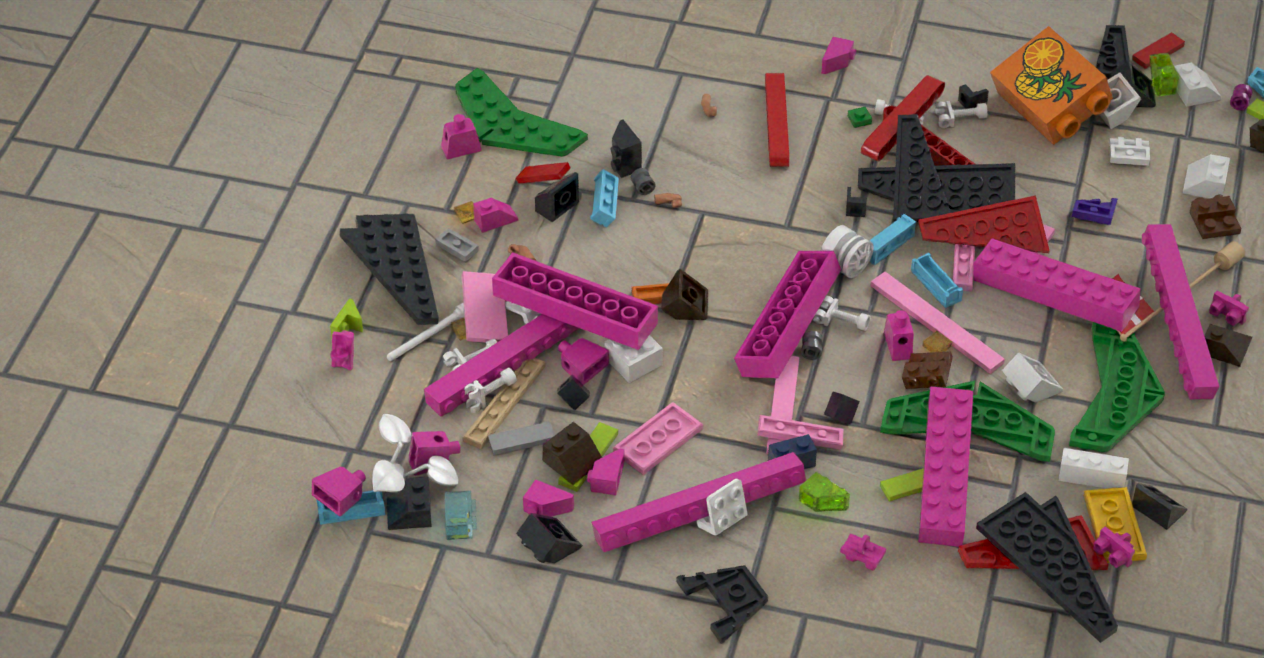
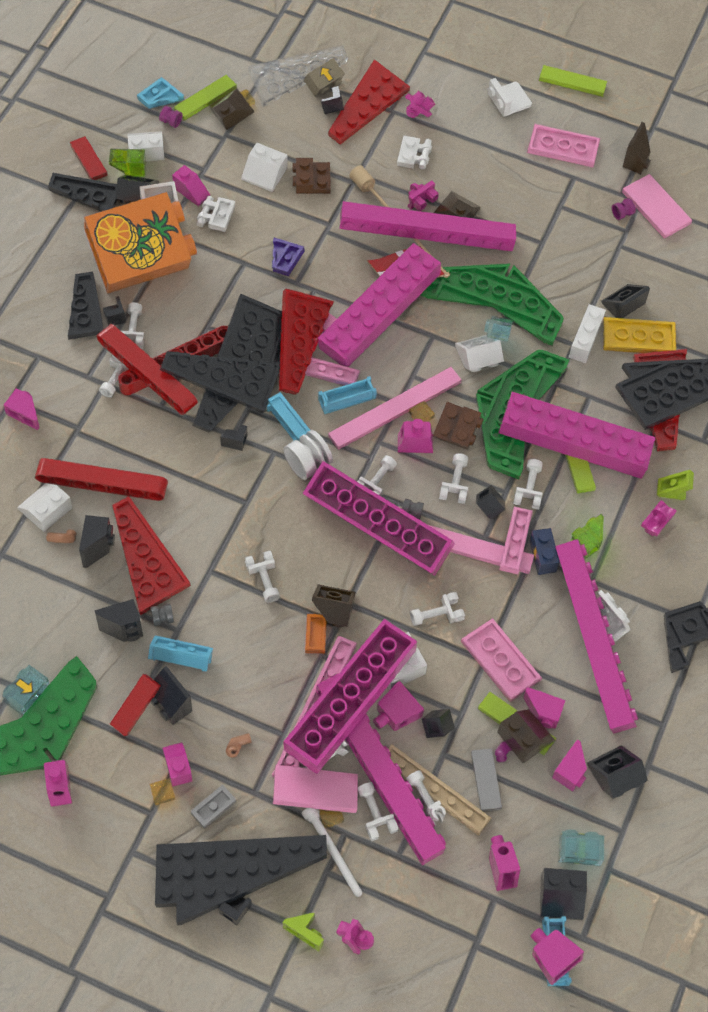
camera: 85 degrees left, 15 degrees up
white plant [372,414,459,493] -> none
nougat arm [654,193,682,208] -> none
green plate [847,106,872,128] -> none
dark pink hips [1093,526,1135,568] -> none
none -> clear light blue brick [2,665,50,716]
none -> white slope [17,483,72,532]
none -> black wing [67,271,104,340]
none -> black slope [79,515,115,568]
none -> red wing [112,496,191,615]
none -> dark pink slope [172,165,210,207]
none -> black panel [219,897,252,926]
none -> white bar [245,551,280,603]
none -> white bar [410,592,465,626]
none -> white bar [439,454,468,504]
none -> clear light blue brick [484,316,513,342]
none -> white bar [513,459,543,510]
none -> lime slope [657,469,694,500]

